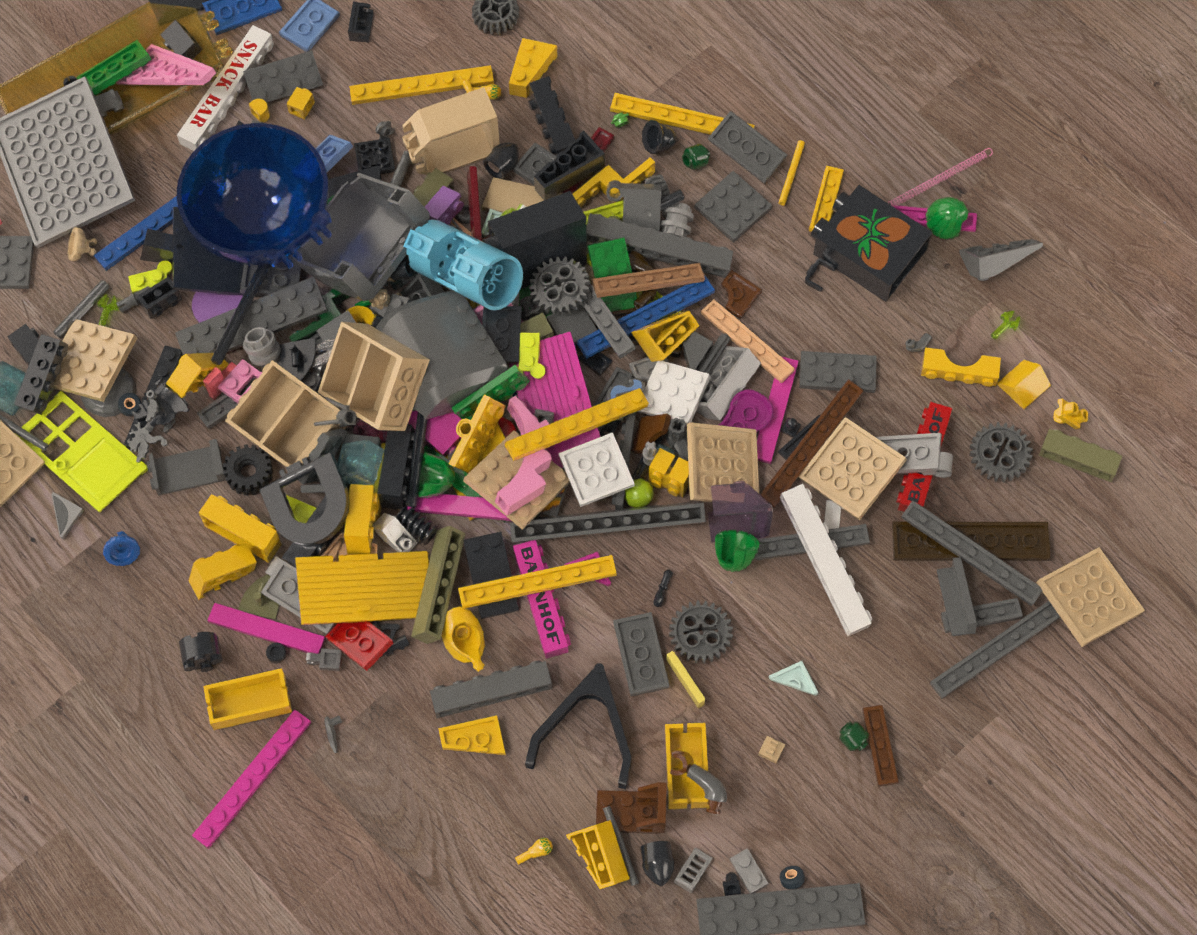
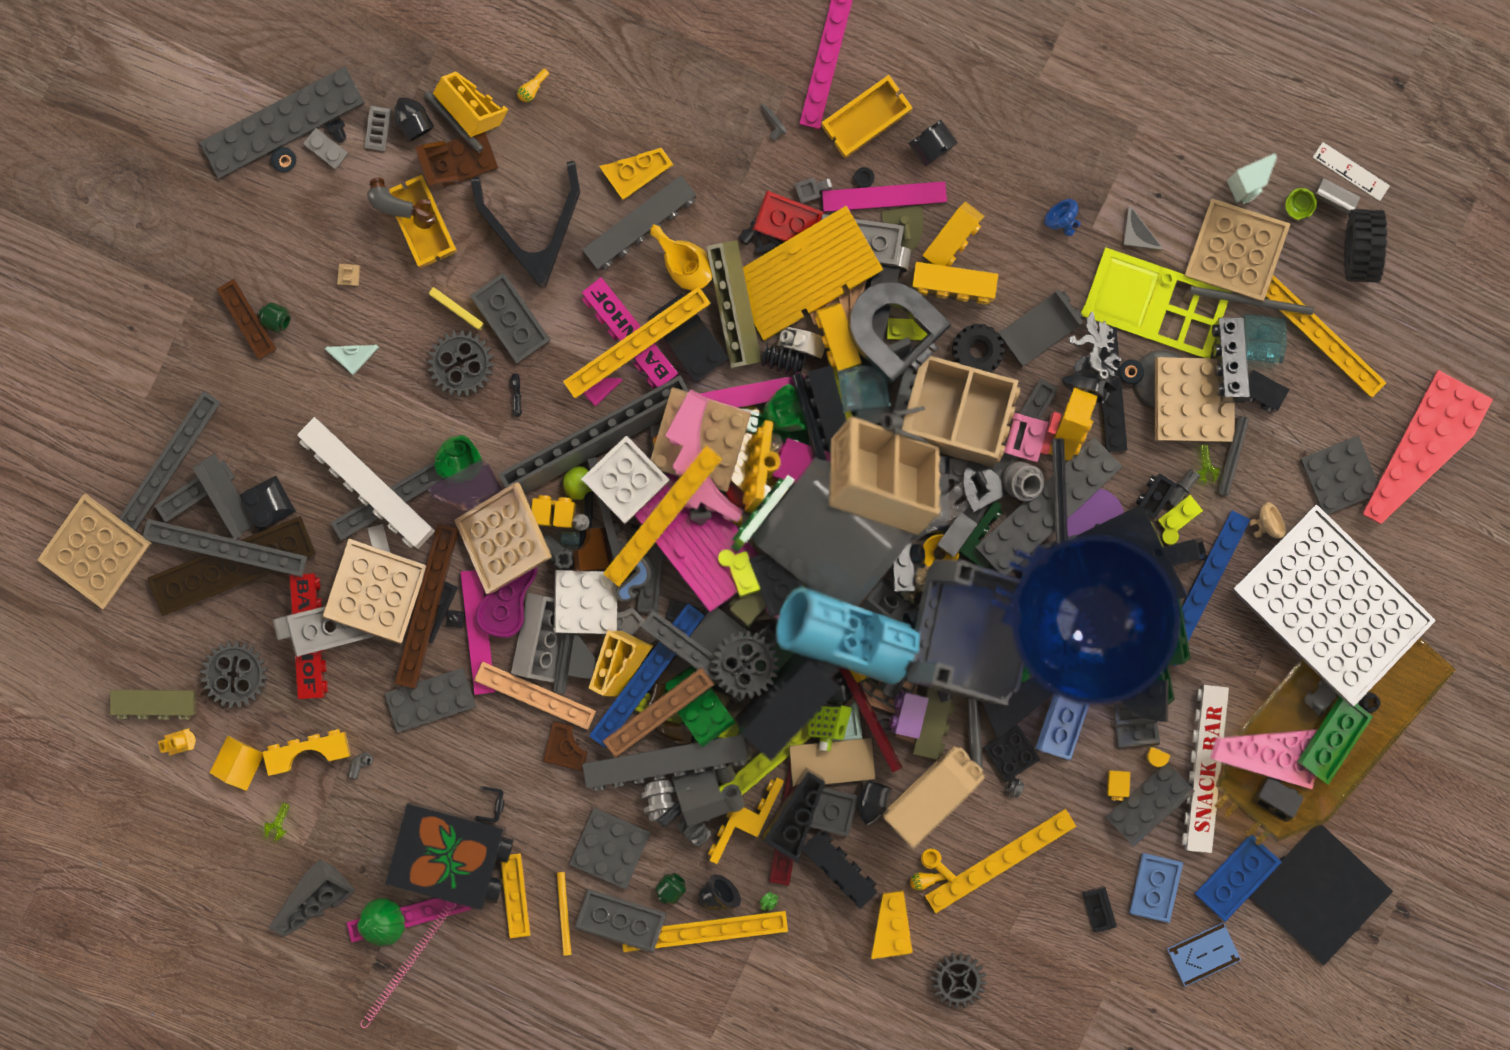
camera: 160 degrees right, 20 degrees up
none -> black slope [239,475,296,531]

